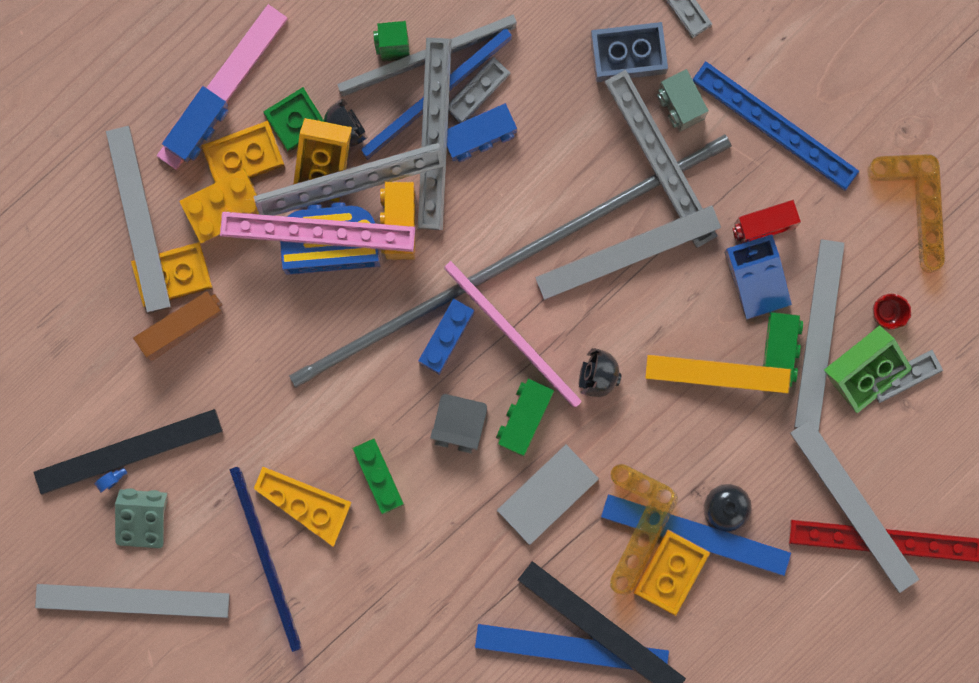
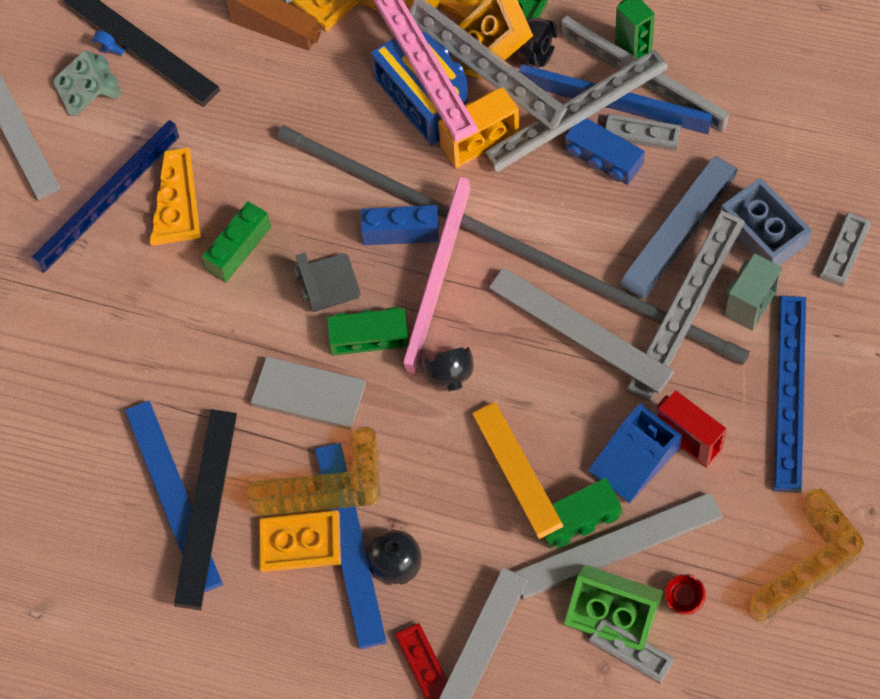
camera: 65 degrees right, 20 degrees down
none -> sand blue beam [620,156,738,299]

